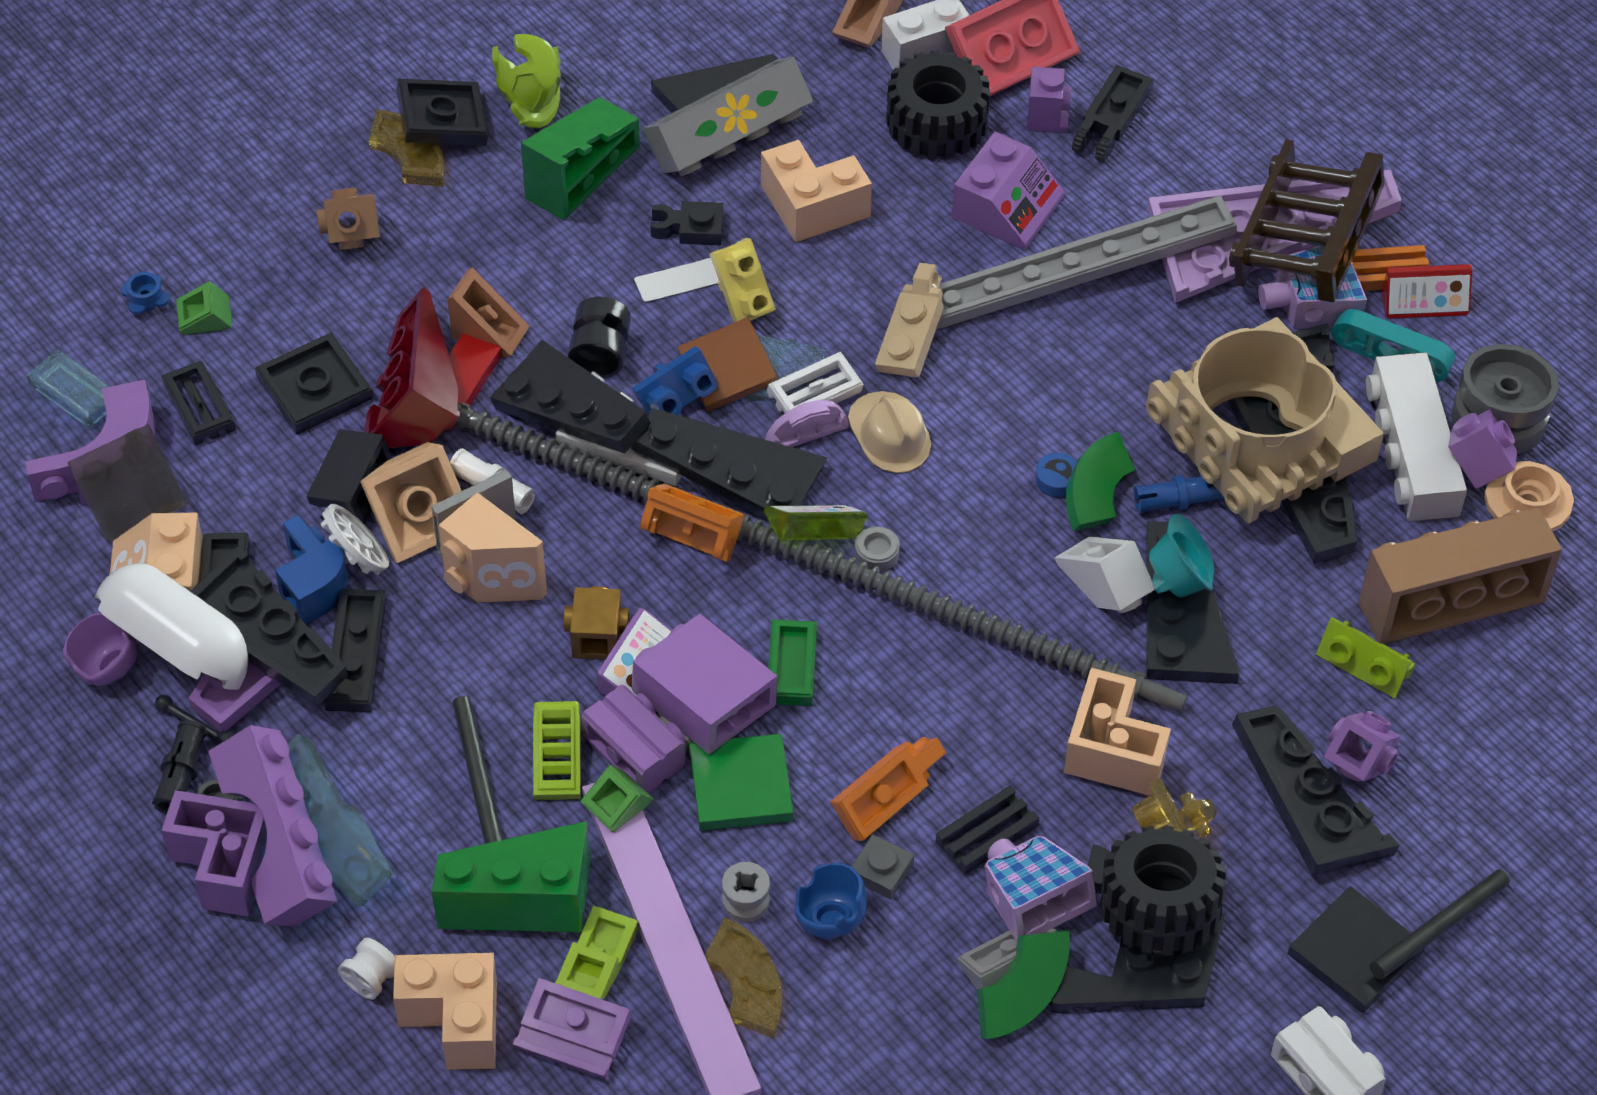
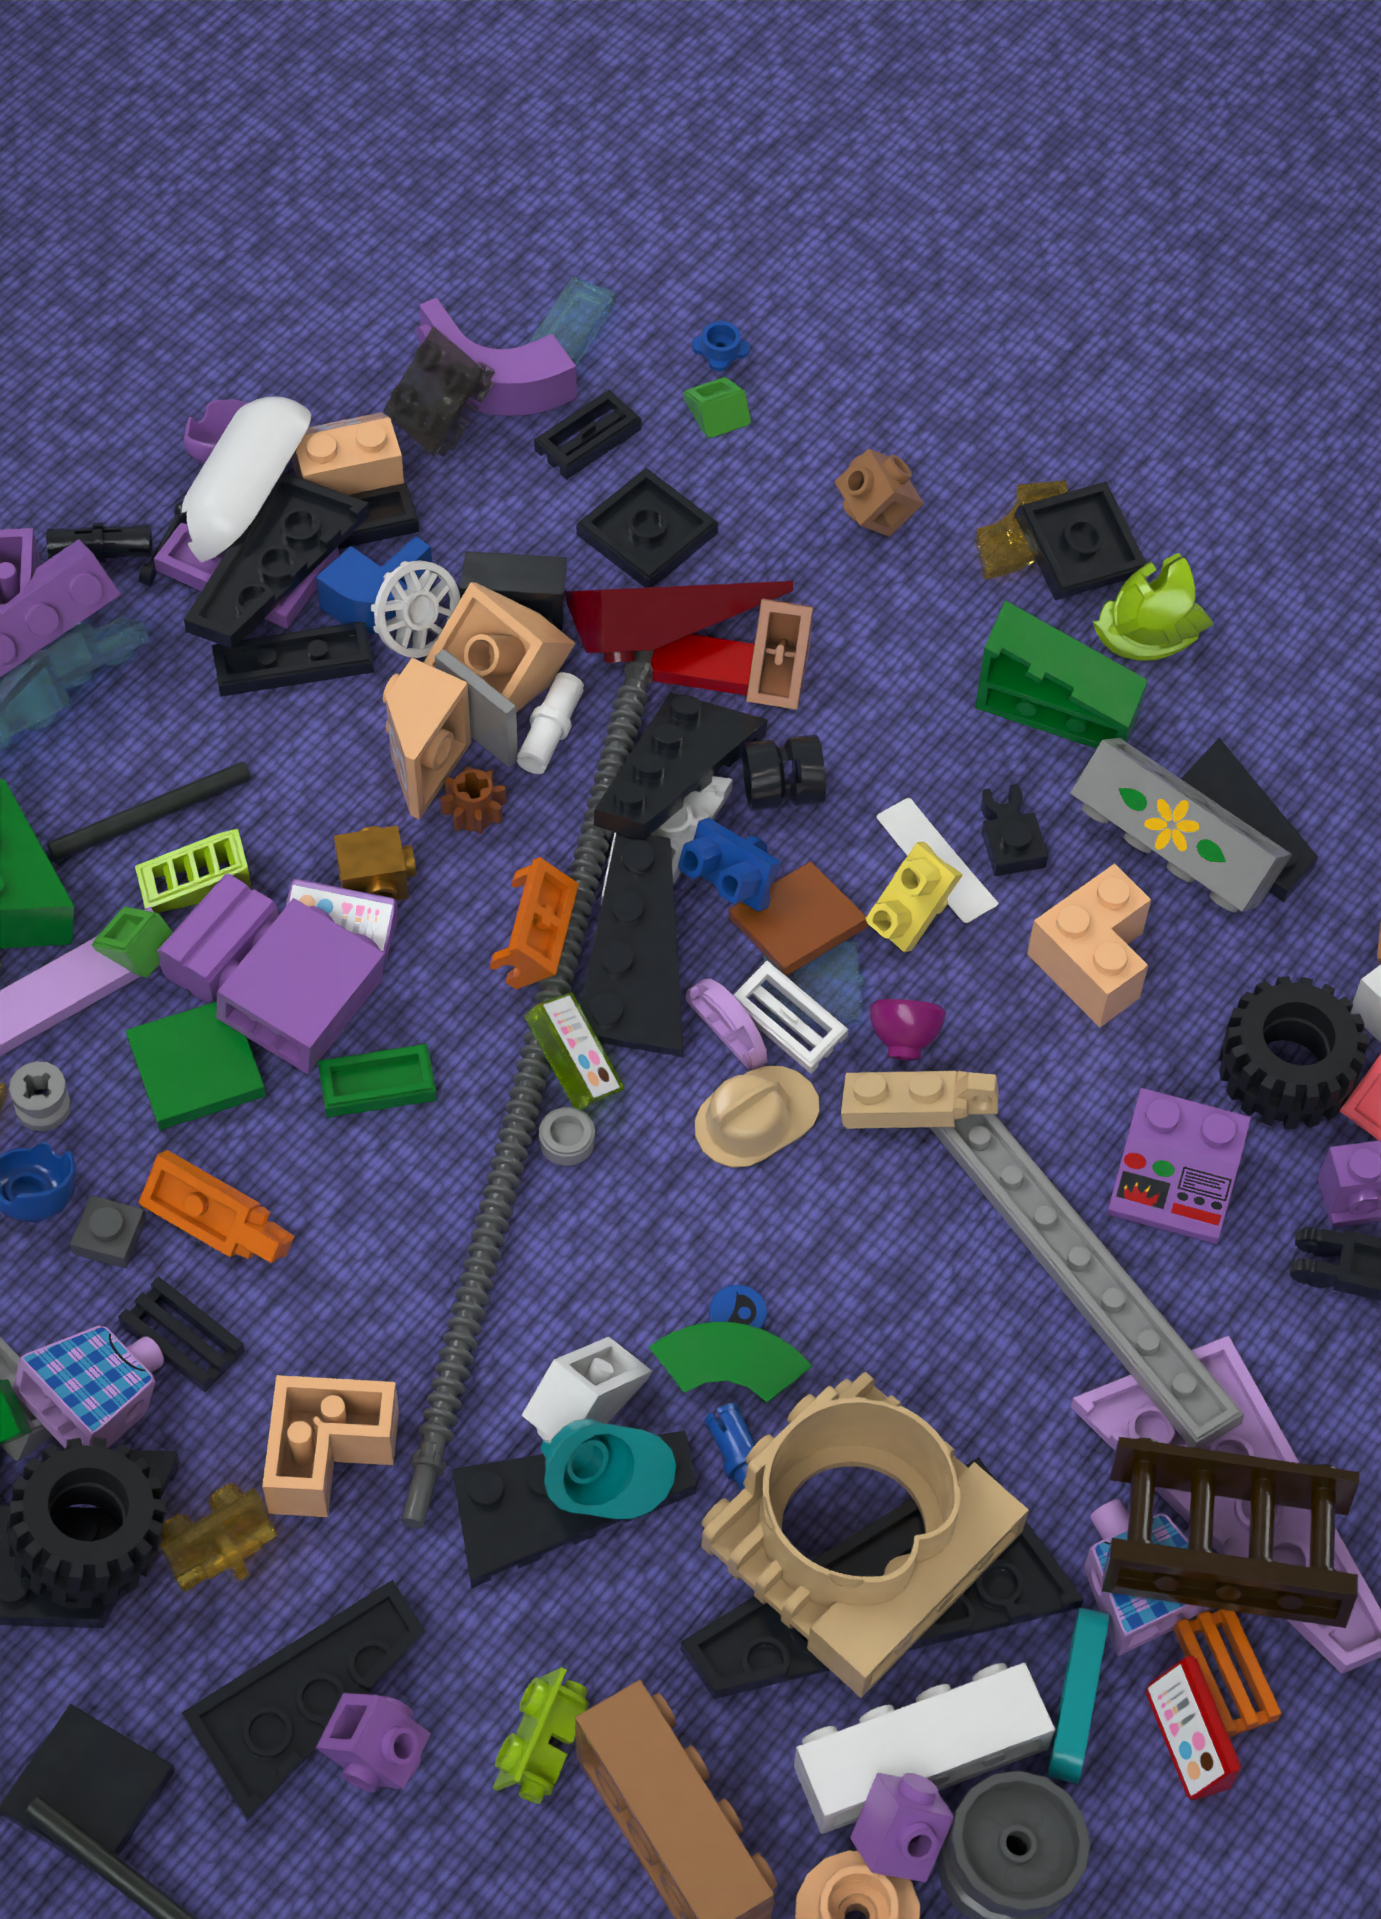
camera: 75 degrees right, 5 degrees up
none -> dark orange gear [440,766,507,834]
none -> magenta brick [869,999,946,1061]

